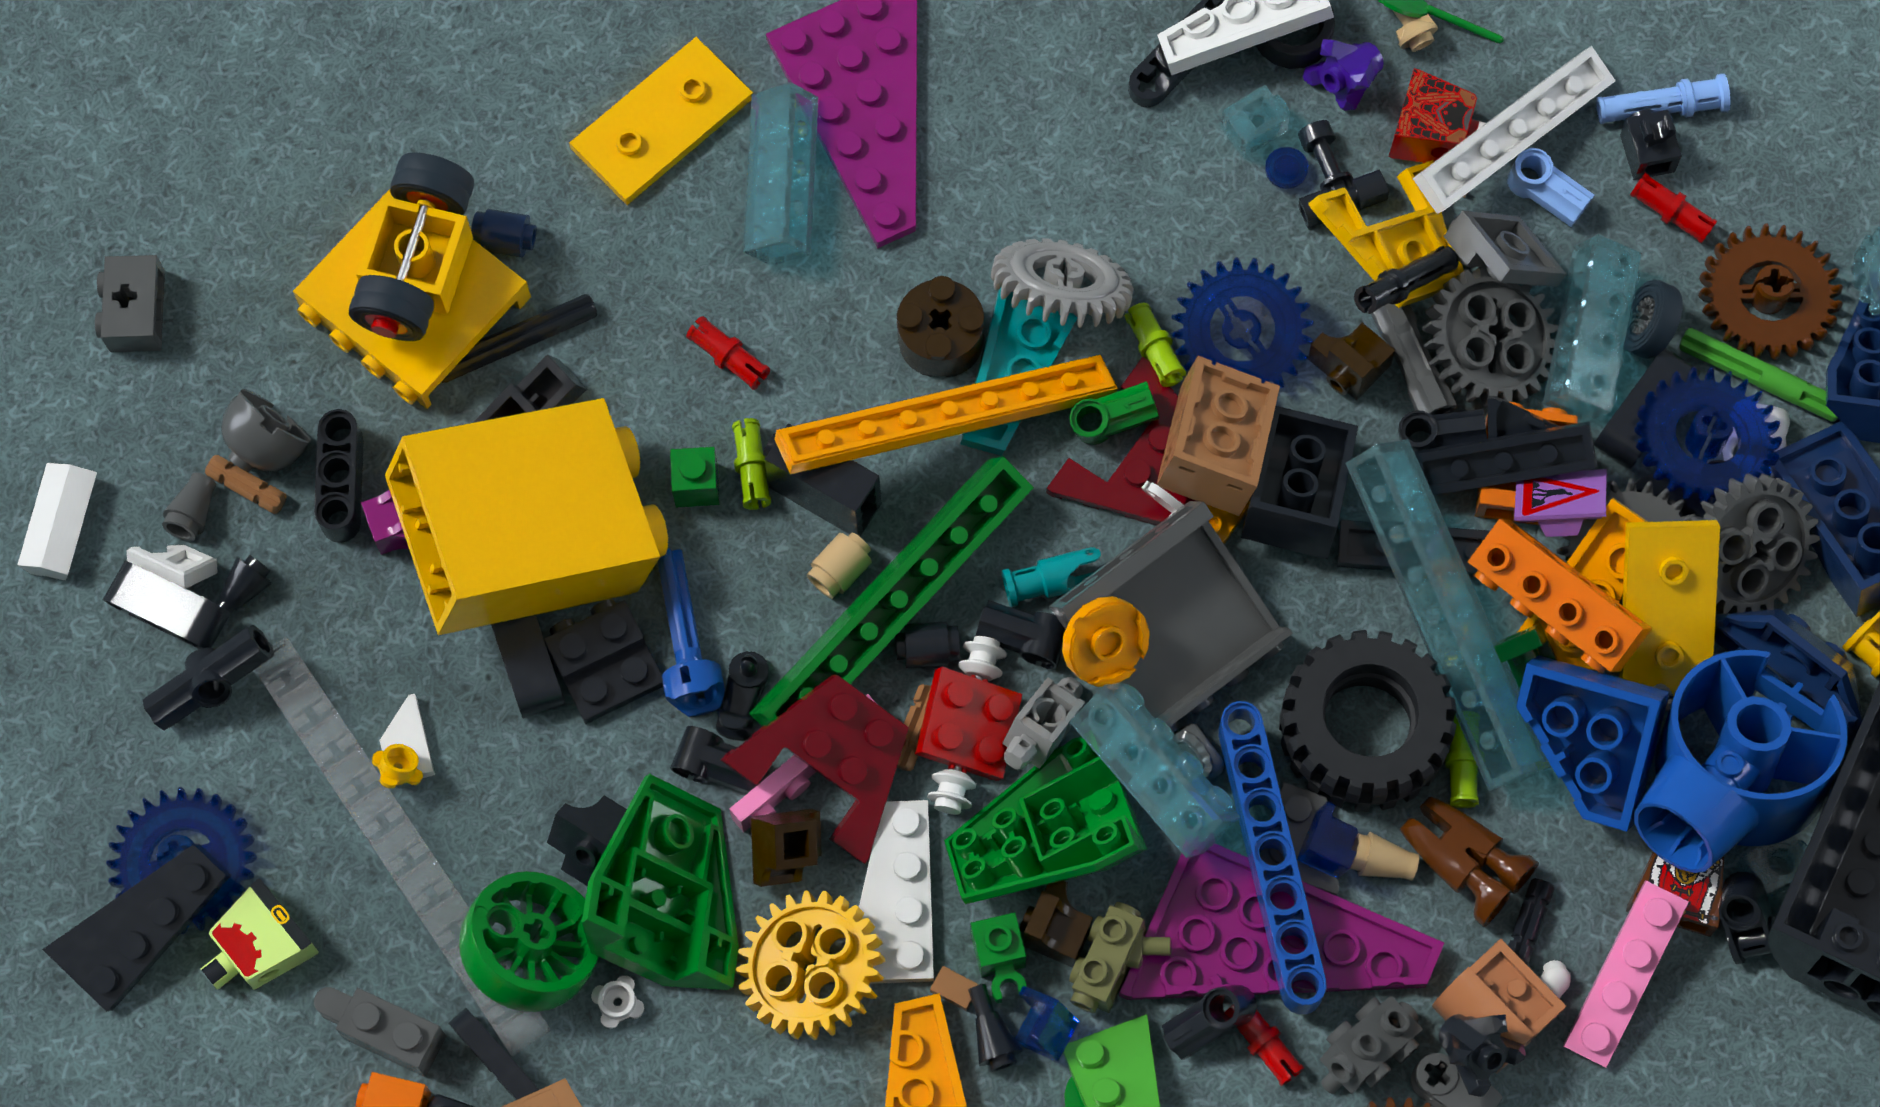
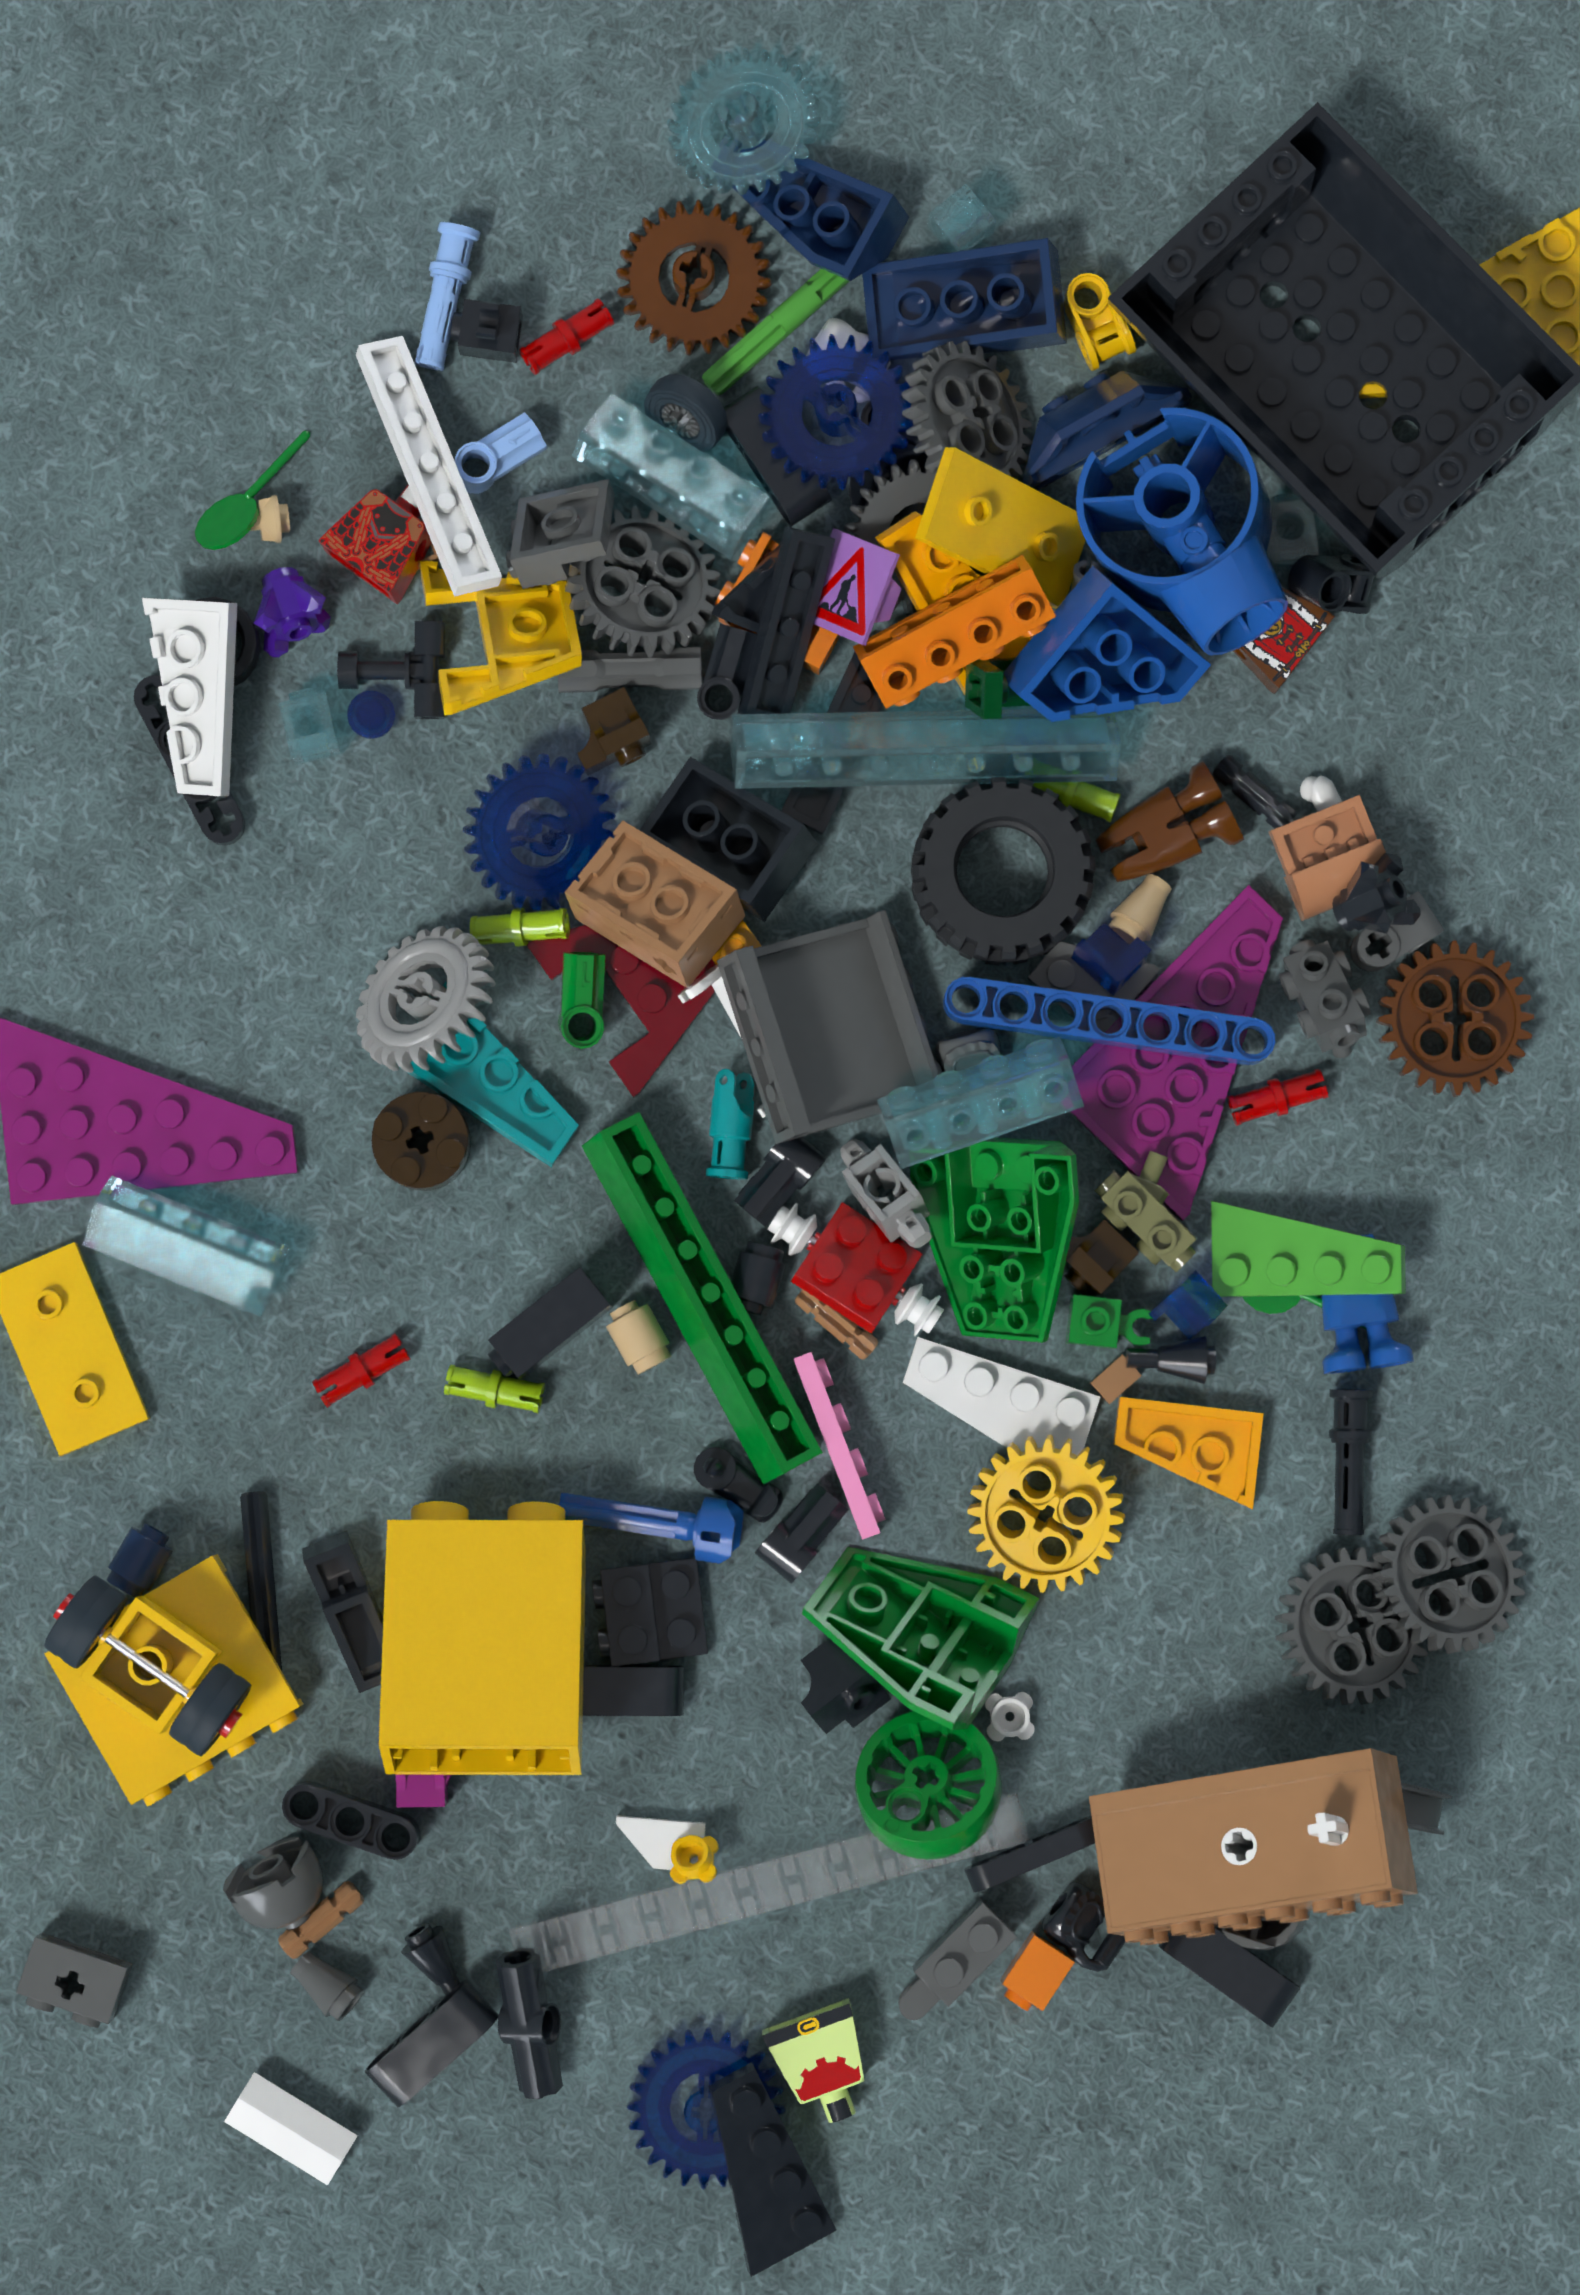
camera: 75 degrees left, 15 degrees up
white tile [127,545,217,589] -> none
green brick [670,447,720,508] -> none
dark red wing [721,674,909,864] -> none
dark brown brick [751,809,822,887] -> none
light orange tile [775,355,1118,474] -> none
light orange tile [1062,596,1150,687] -> none
black piece [1162,984,1257,1060] -> none
black pin [1354,246,1459,314] -> none
bright pink plate [1563,880,1689,1068] -> none

